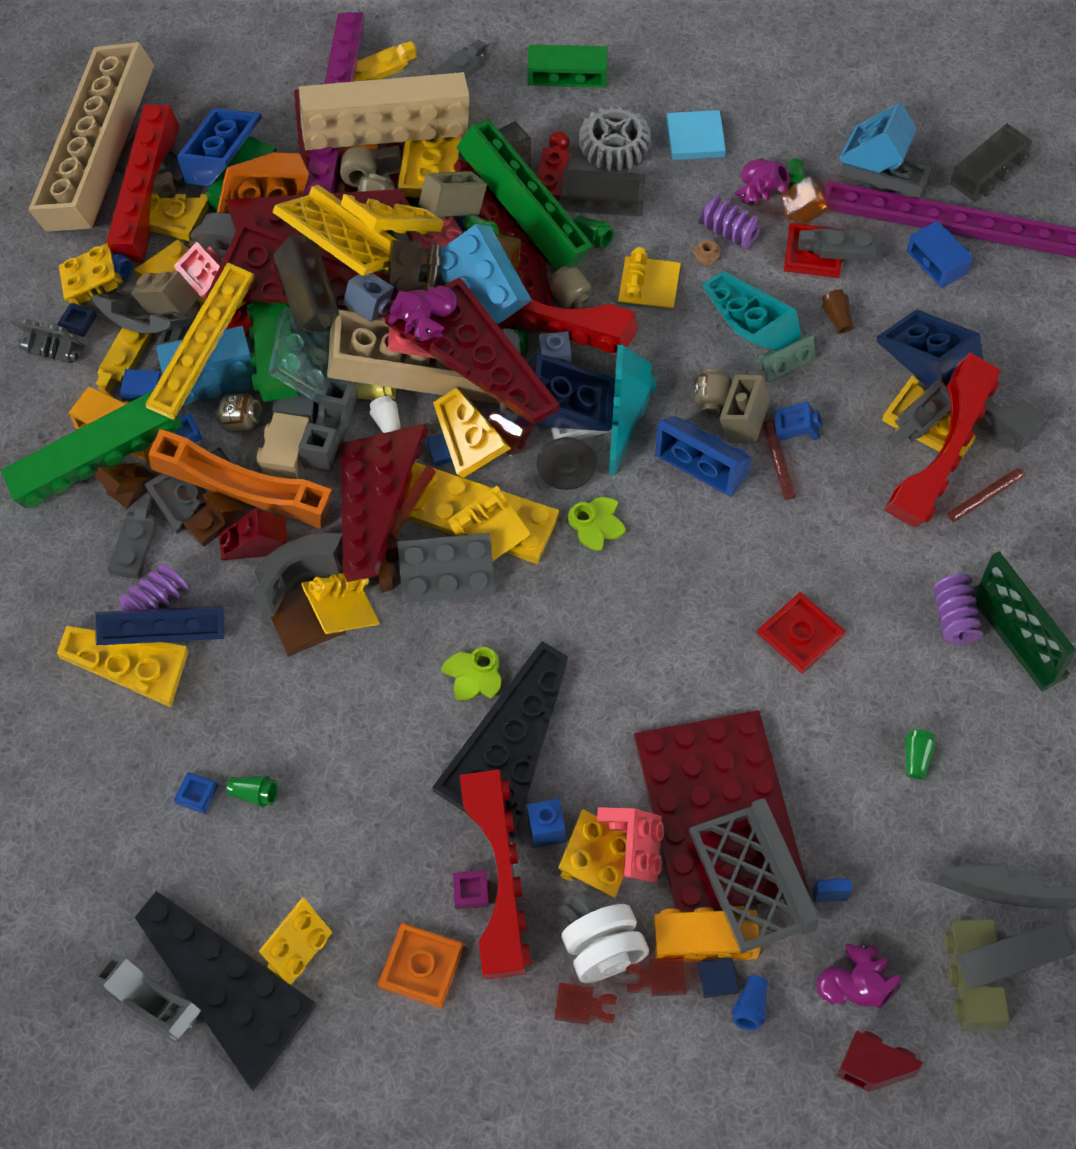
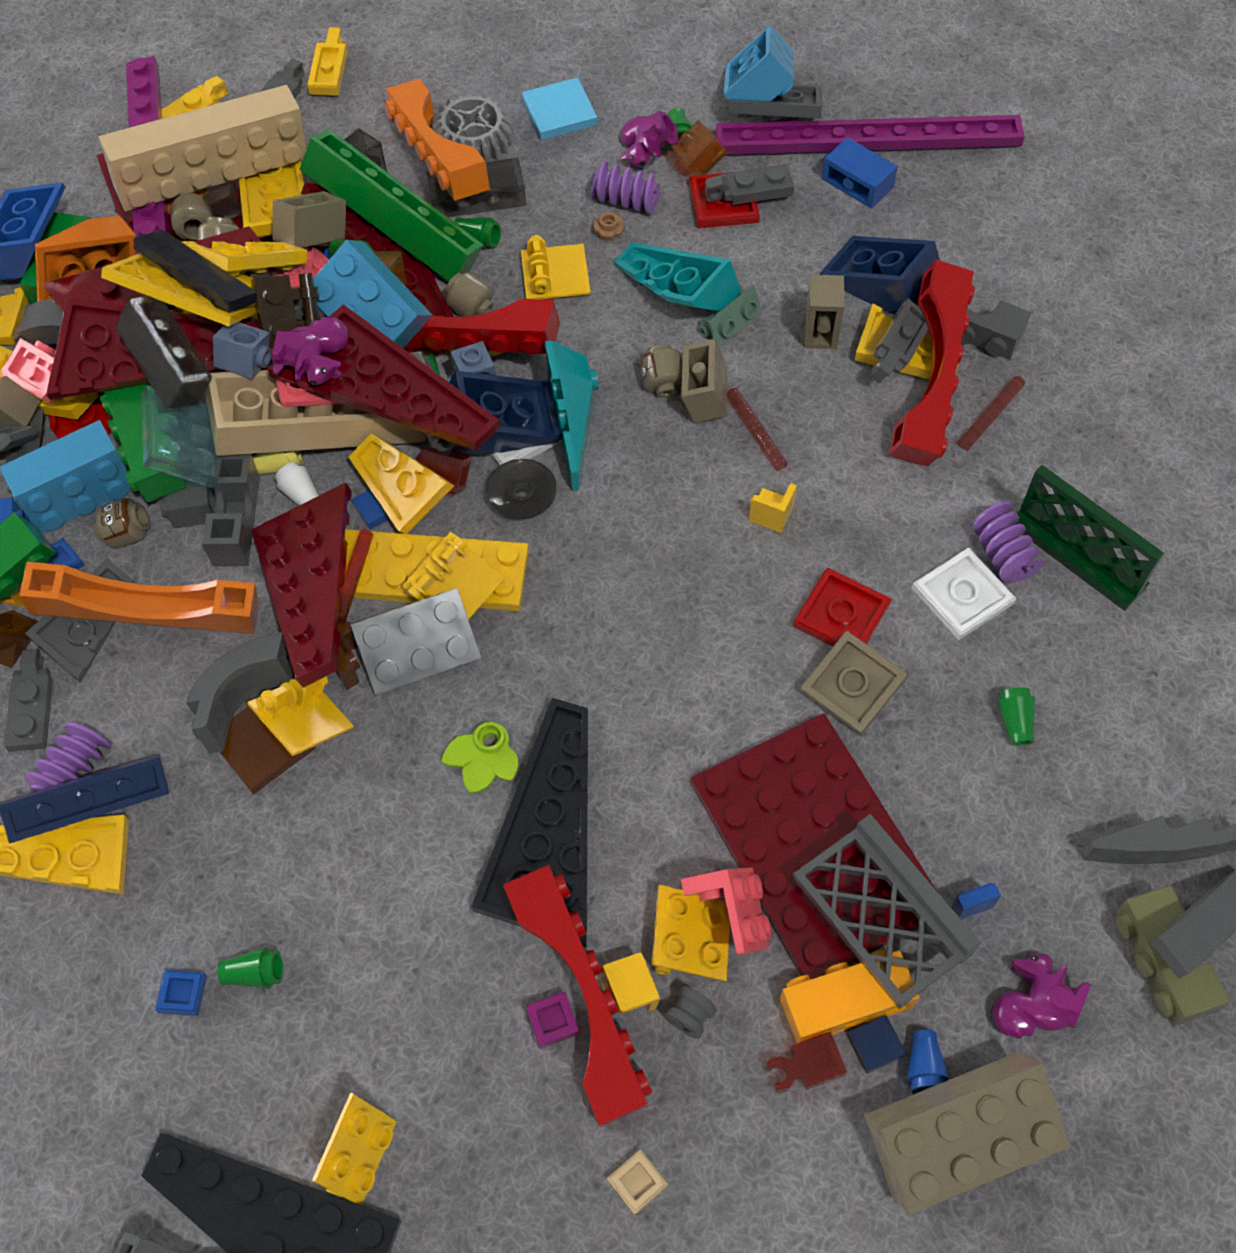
camera: 15 degrees left, 0 degrees up
yellow tile [146,262,254,420] -> none
reddish brown slope [183,492,250,547] -> none
dark red slope [219,508,287,561] -> none
tan brick [256,412,310,479] -> none
orange tile [377,922,465,1009] -> none
green brick [527,45,607,88] -> none
blue brick [527,799,566,848] -> none
red plate [536,131,570,201] -> none
clear red plate [555,983,617,1025] -> none
white wheel [562,904,649,983] -> none
lime plate [568,497,626,551] -> none
blue slope [655,416,752,497] -> none
blue bracket [774,401,822,440] -> none
reddish brown cone [821,289,854,334] -> none
dark red slope [836,1031,923,1092] -> none
clear smoke brick [950,123,1032,202] -> none
none -> black tile [133,229,257,313]
none -> yellow hinge [308,27,348,96]
none -> orange arch [384,78,490,201]
none -> yellow panel [599,952,660,1014]
none -> tan tile [607,1150,668,1216]
none -> yellow panel [749,483,797,533]
none -> dark tan plate [800,630,908,736]
none -> dark tan brick [804,275,844,349]
none -> dark tan brick [864,1051,1071,1215]
none -> white tile [912,548,1017,640]

